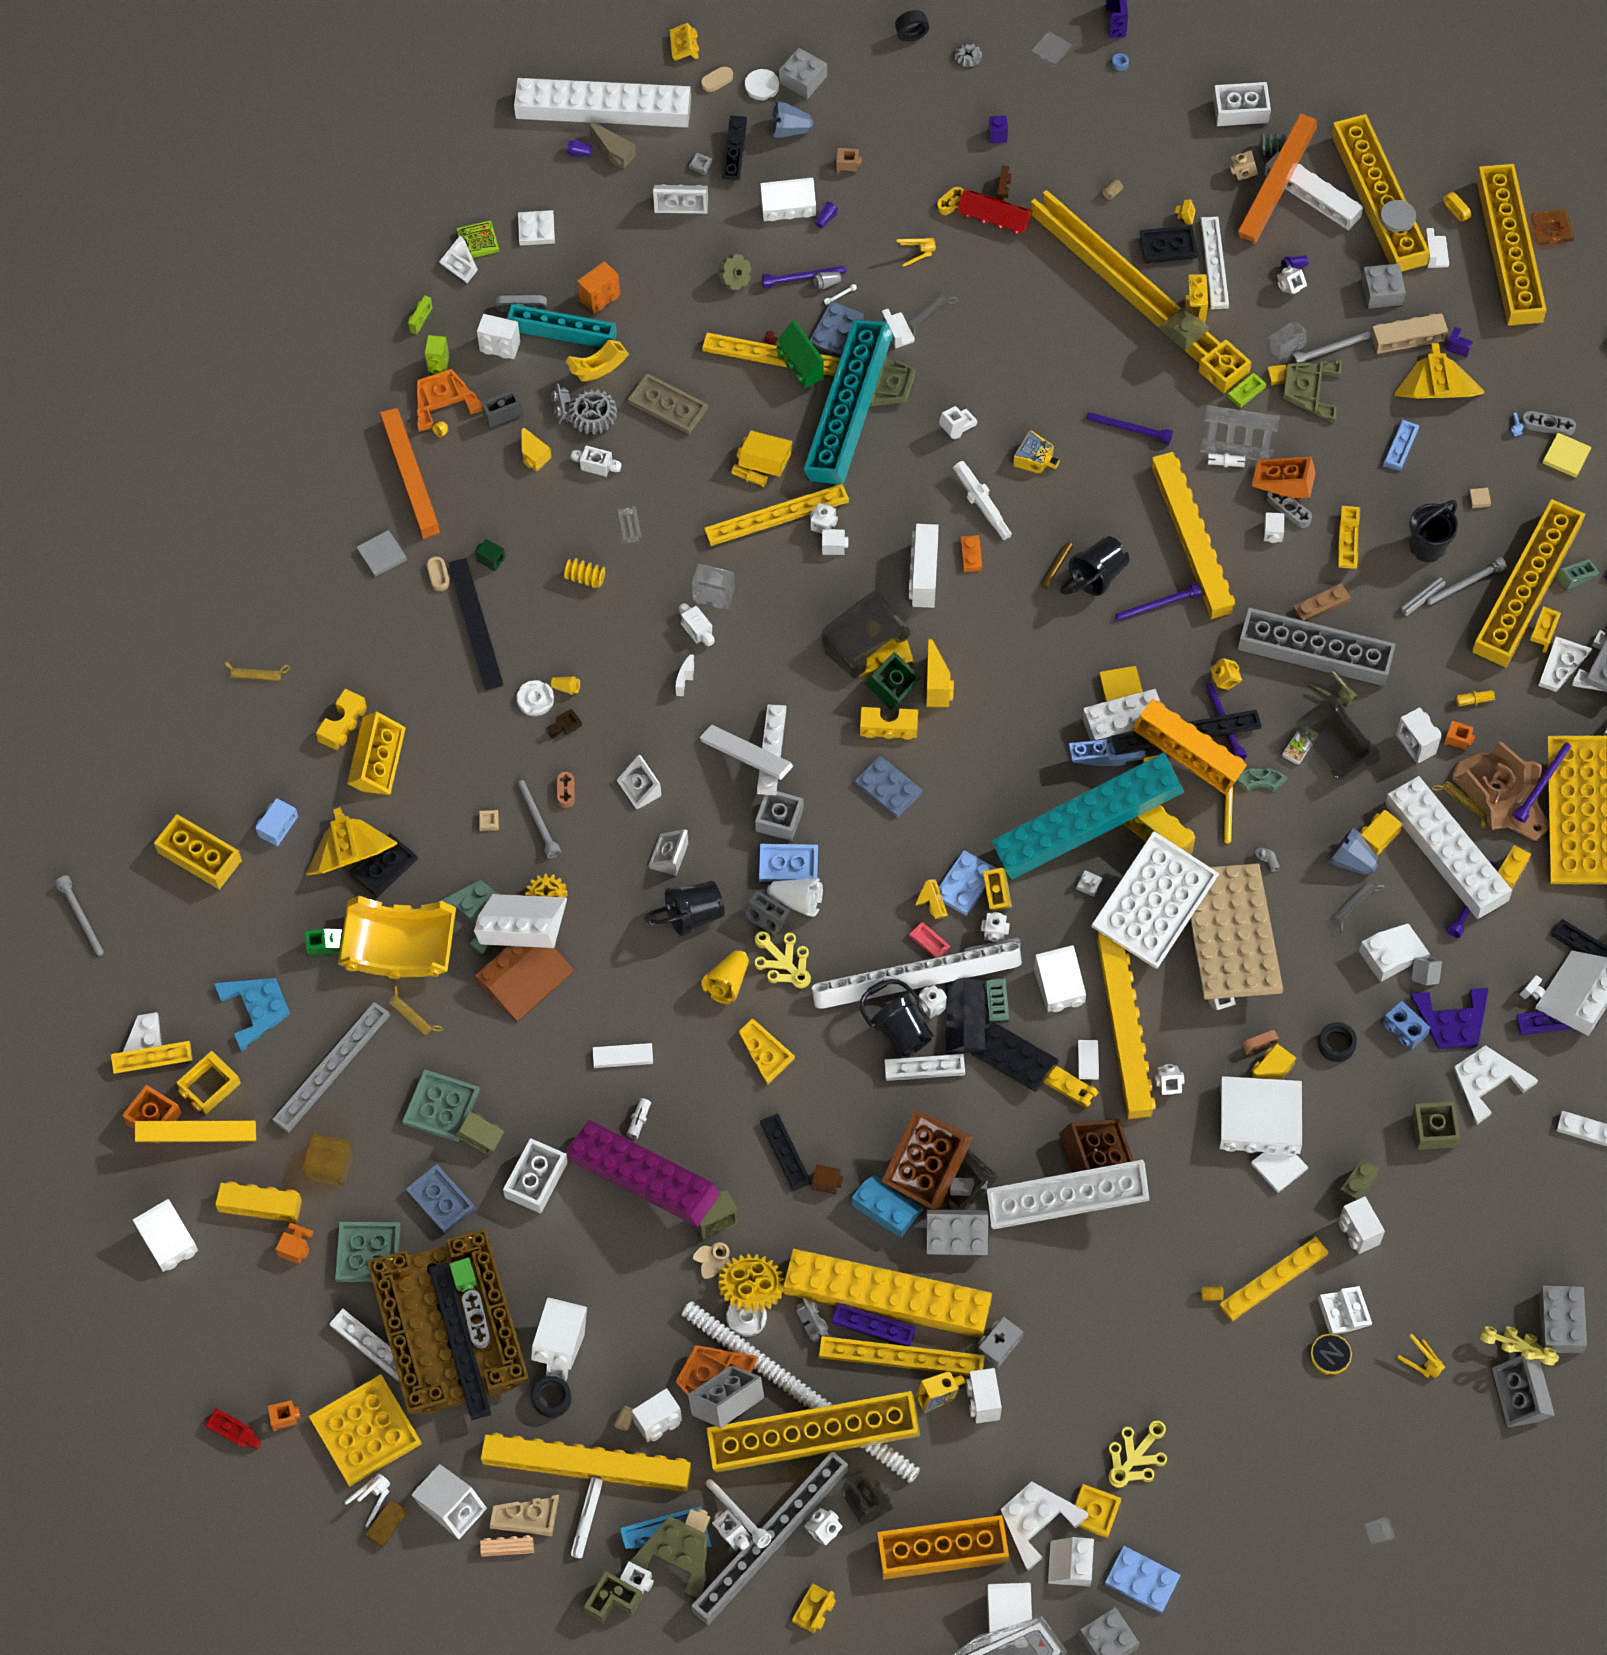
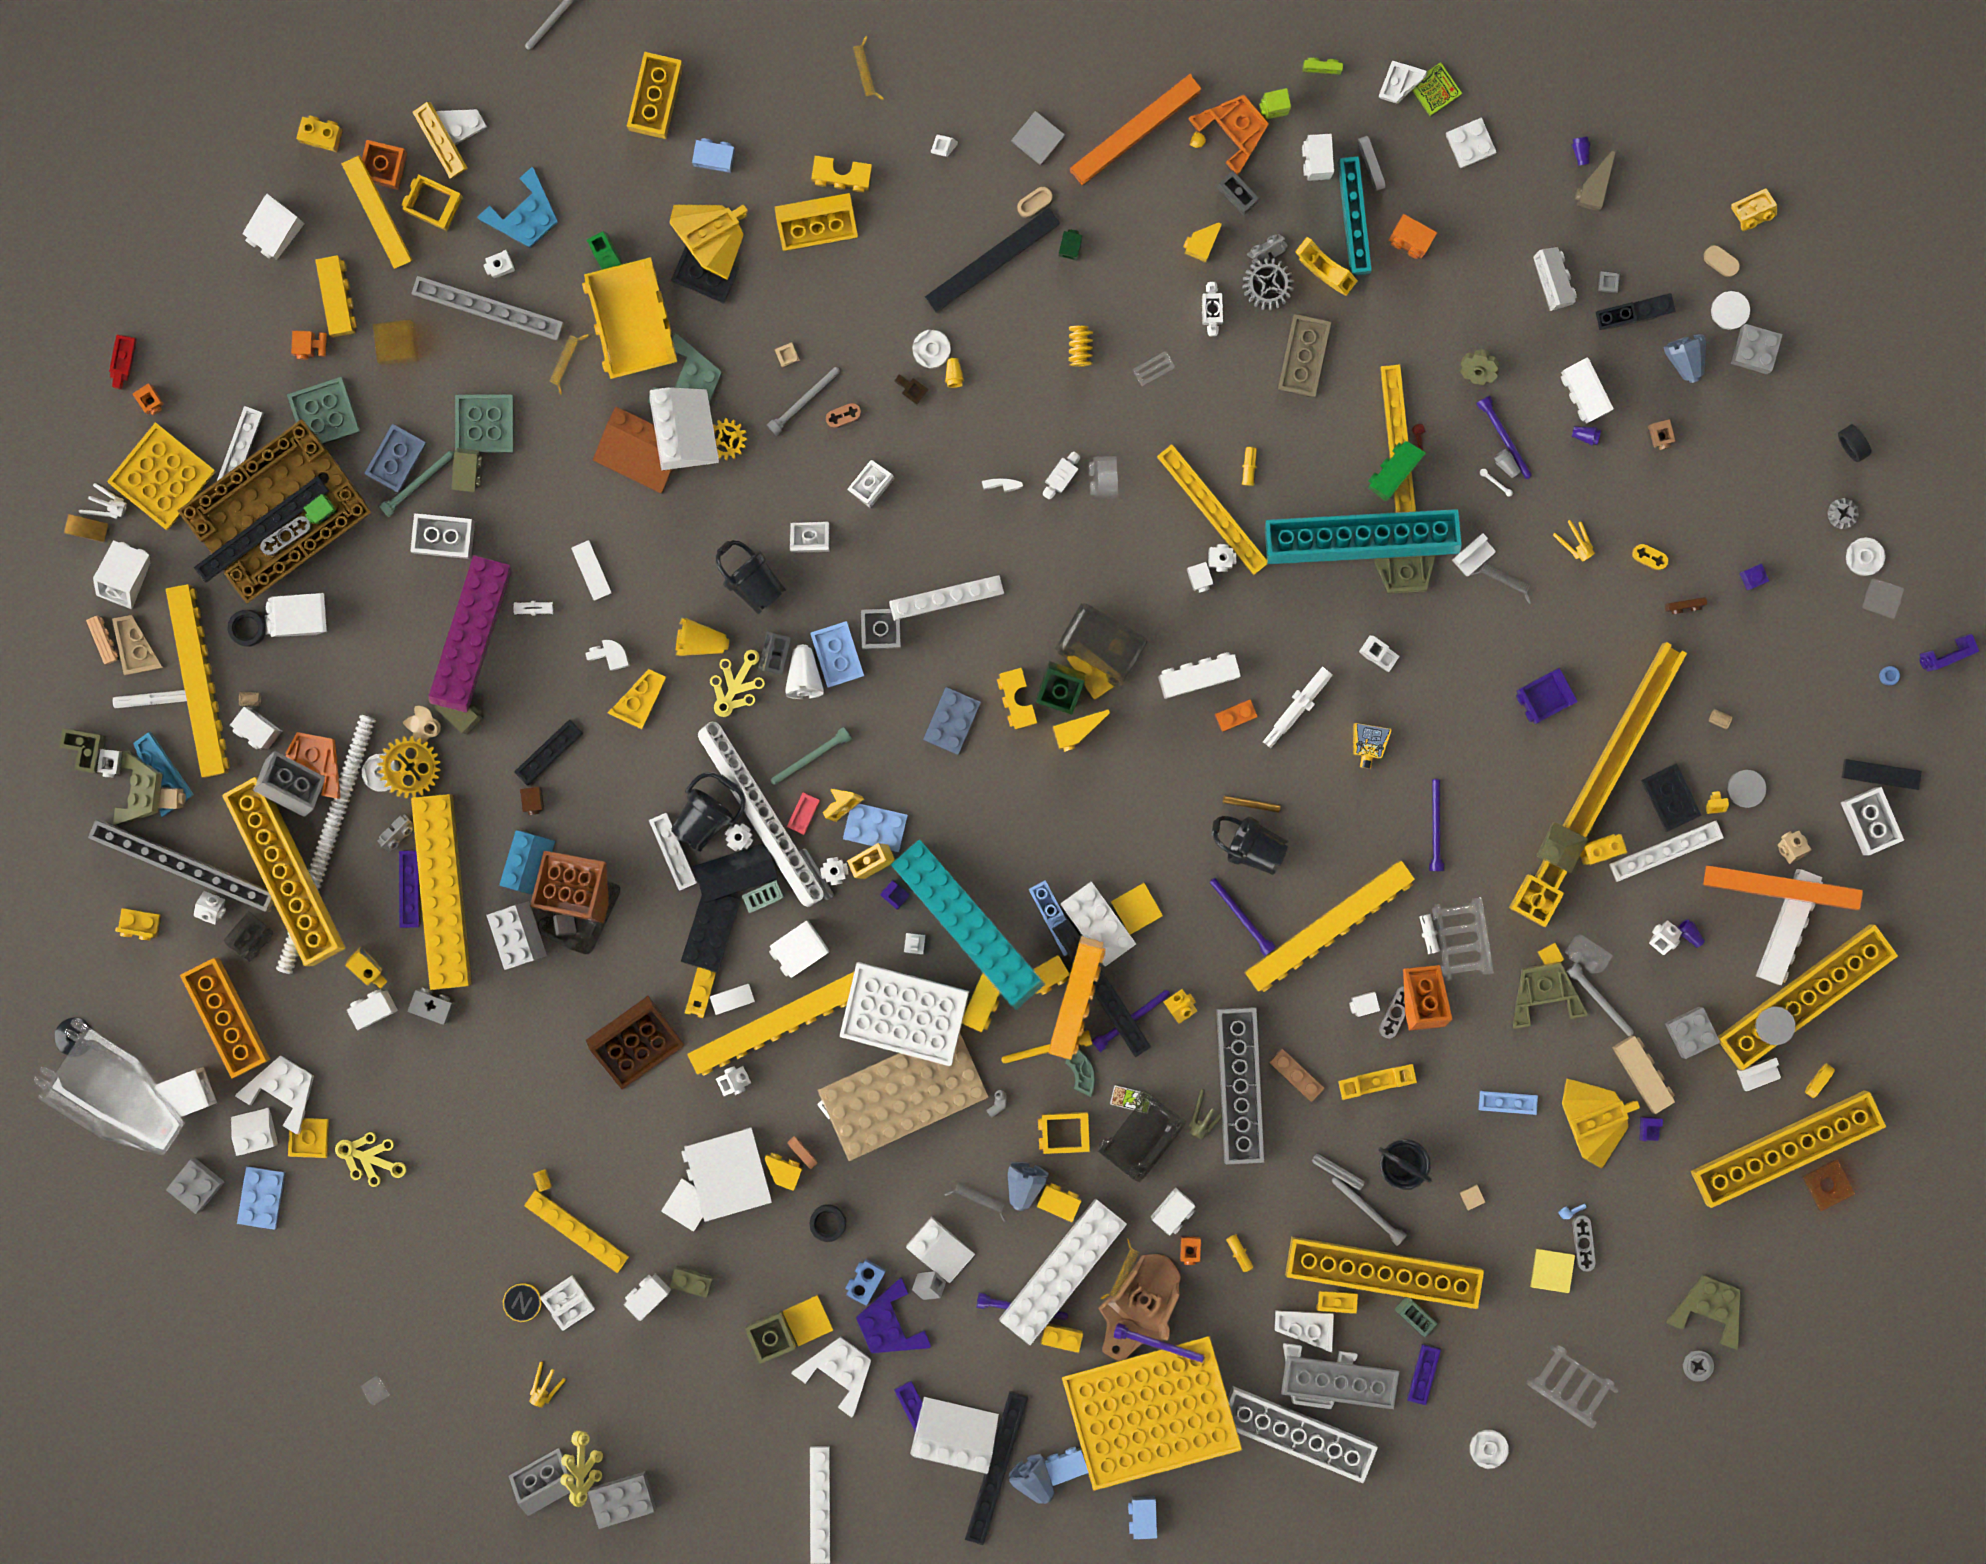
camera: 70 degrees right, 25 degrees up
white brick [514,78,691,127] -> none
white tile [699,725,793,780] -> none
white piece [706,1479,771,1548] -> none
white piece [712,1509,752,1551] -> none
yellow brick [737,431,792,477] -> none
sand blue plate [810,301,864,358] -> none
yellow plate [819,1336,985,1376] -> none
red brick [957,189,1033,234] -> none
white plate [987,1160,1150,1229] -> none
lime plate [1228,373,1266,409] -> none
sand green piece [1260,133,1286,156] -> none
white tile [1519,975,1546,1001] -> none
none -> yellow brick [296,115,343,152]
none -> sand green piece [379,451,454,518]
none -> white brick [483,250,515,279]
none -> white brick [585,640,630,671]
none -> sand green piece [771,727,852,785]
none -> yellow tile [782,1295,834,1346]
none -> dark purple panel [880,880,909,910]
none -> white slope [931,135,958,157]
none -> yellow window [1038,1112,1090,1154]
none -> dark purple panel [1516,668,1578,724]
none -> light grey tile [1727,770,1766,808]
none -> black tile [1842,759,1922,790]
none -> white tile [1846,537,1885,576]

